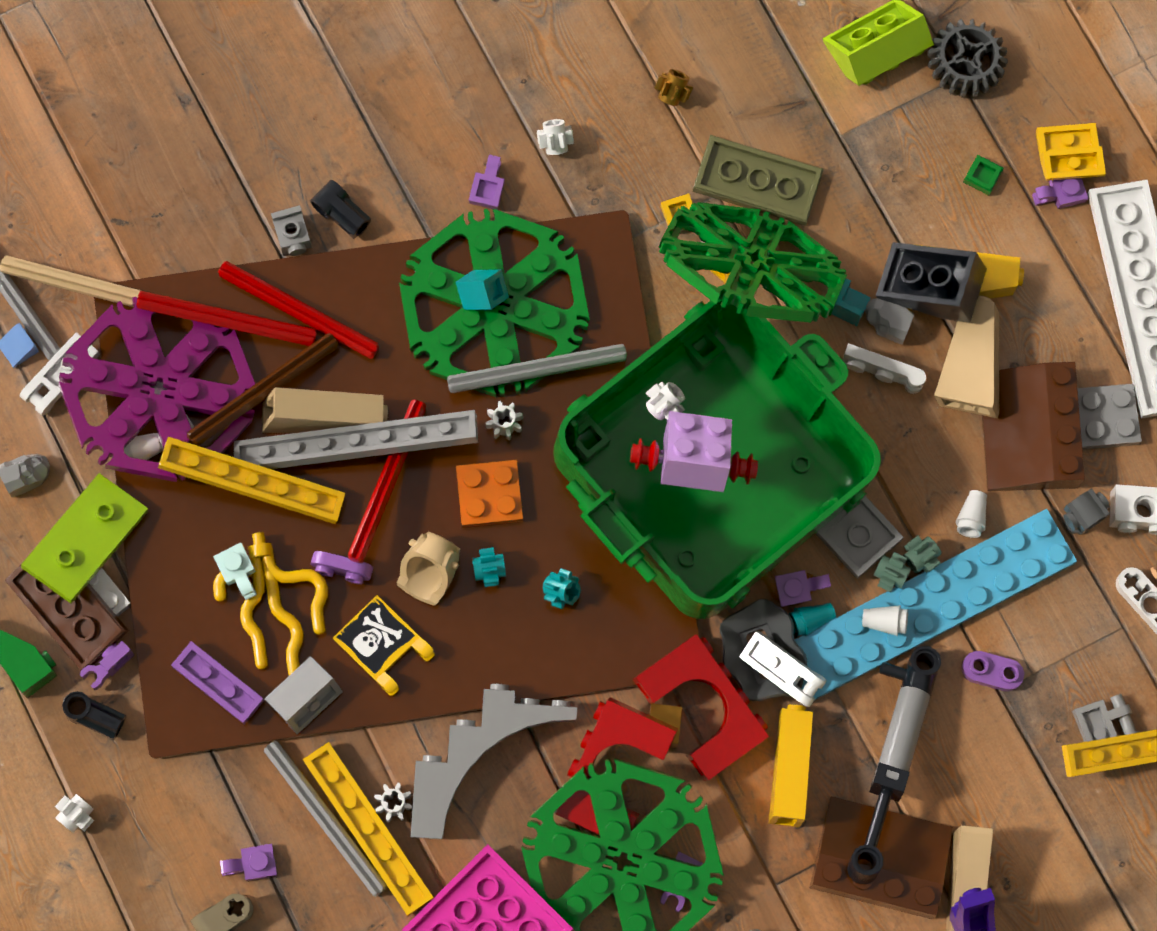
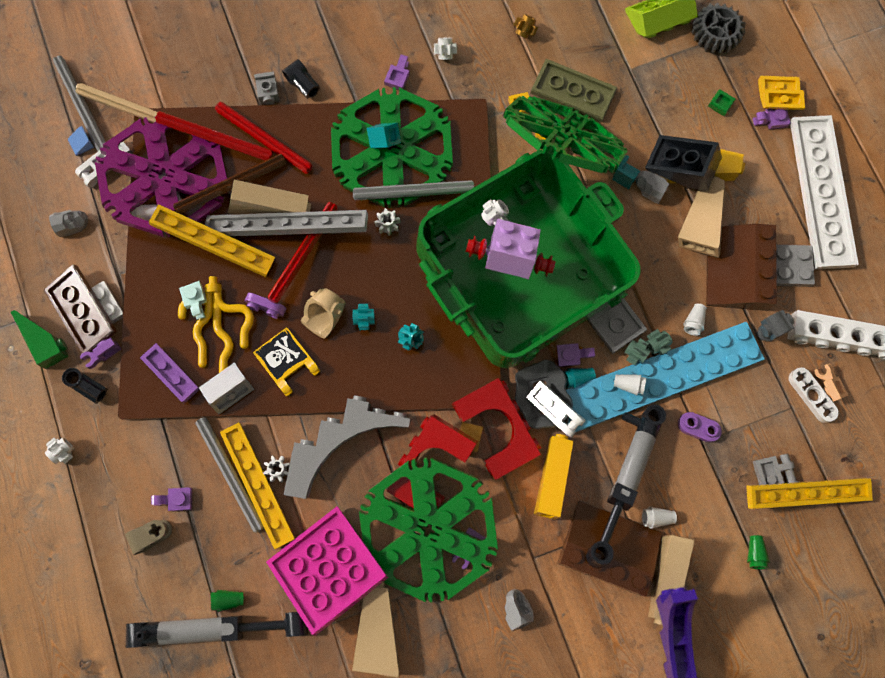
camera: 10 degrees right, 0 degrees up
lime plate [21,473,148,604] -> none
orange plate [456,460,523,528] -> none
white plate [842,343,926,394] -> none
none -> white cone [642,506,677,529]
none -> green cone [747,535,770,570]

